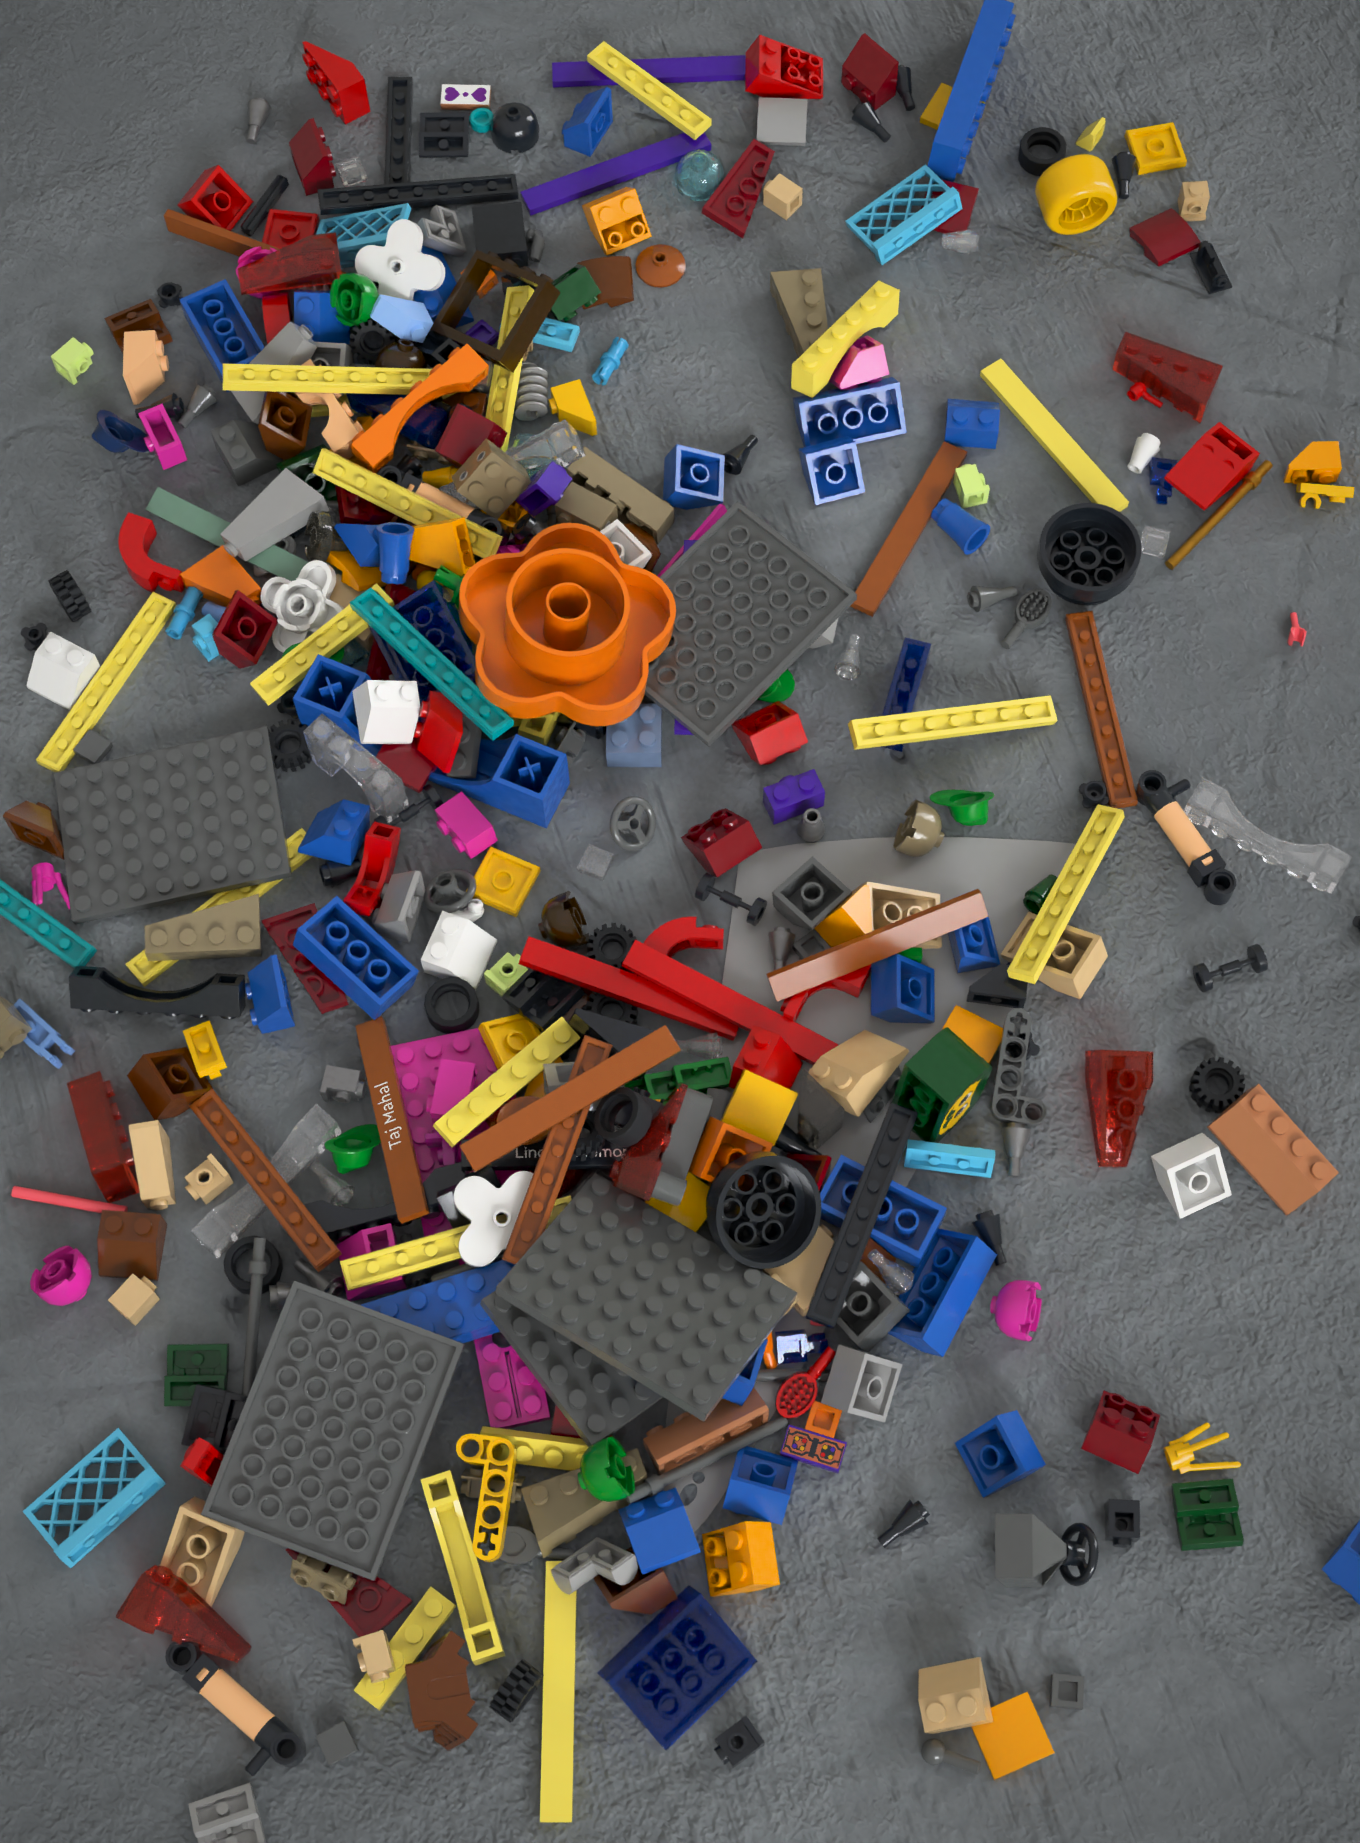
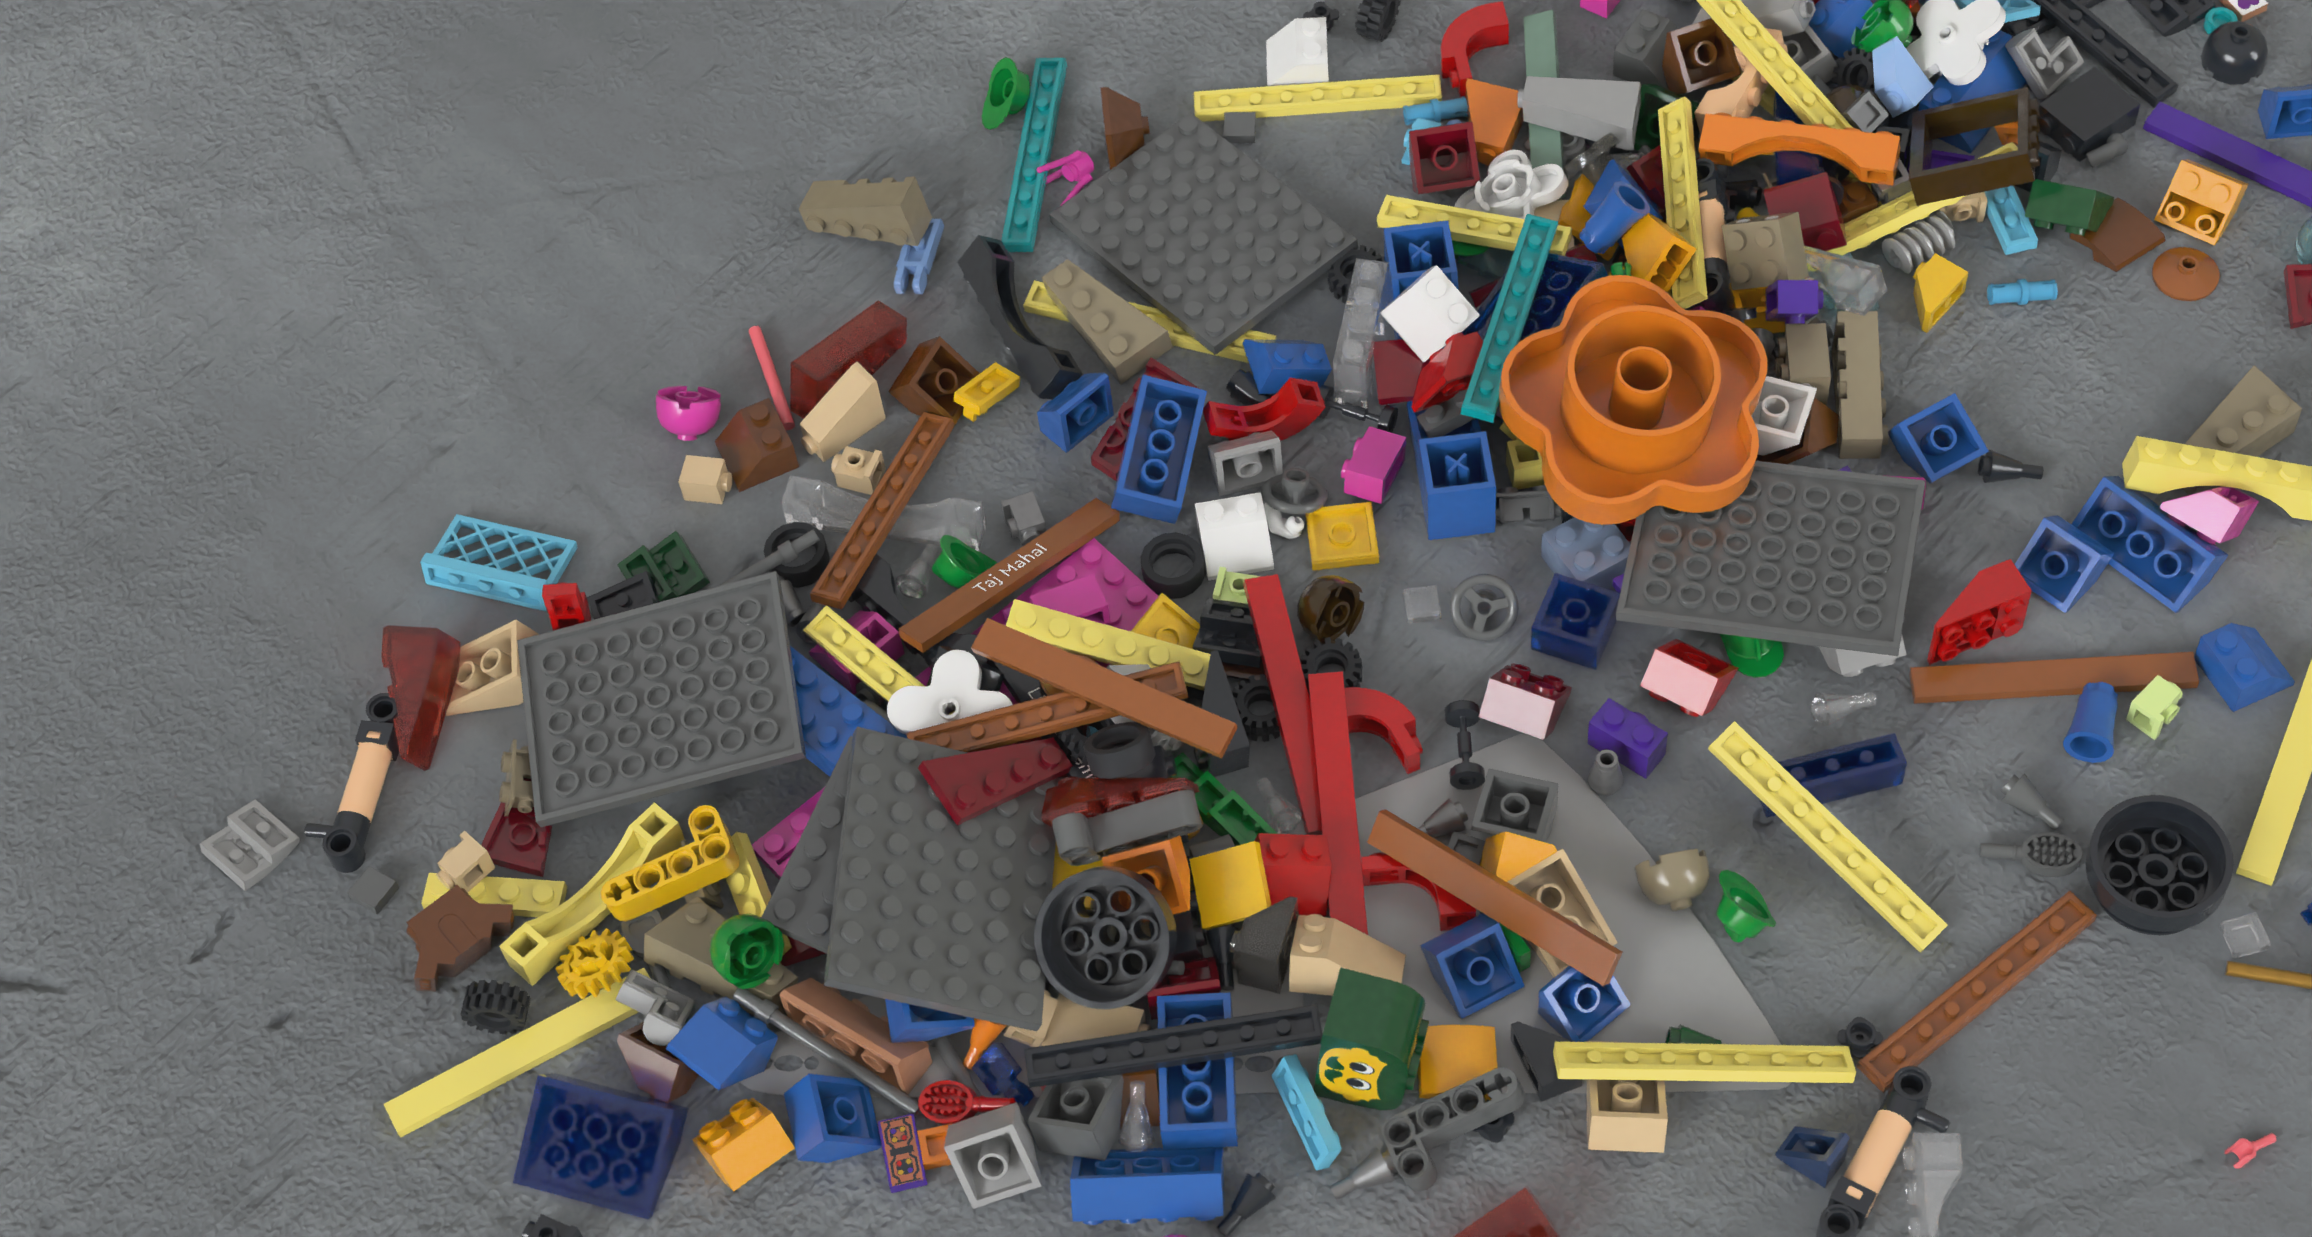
camera: 65 degrees right, 10 degrees down
none -> yellow gear [556,929,634,999]
none -> dark red wing [918,738,1073,826]
none -> clear blue brick [1531,573,1620,670]
none -> dark blue slope [1775,1126,1850,1188]
none -> tile [1842,91,1889,133]
none -> red slope [1927,559,2032,665]

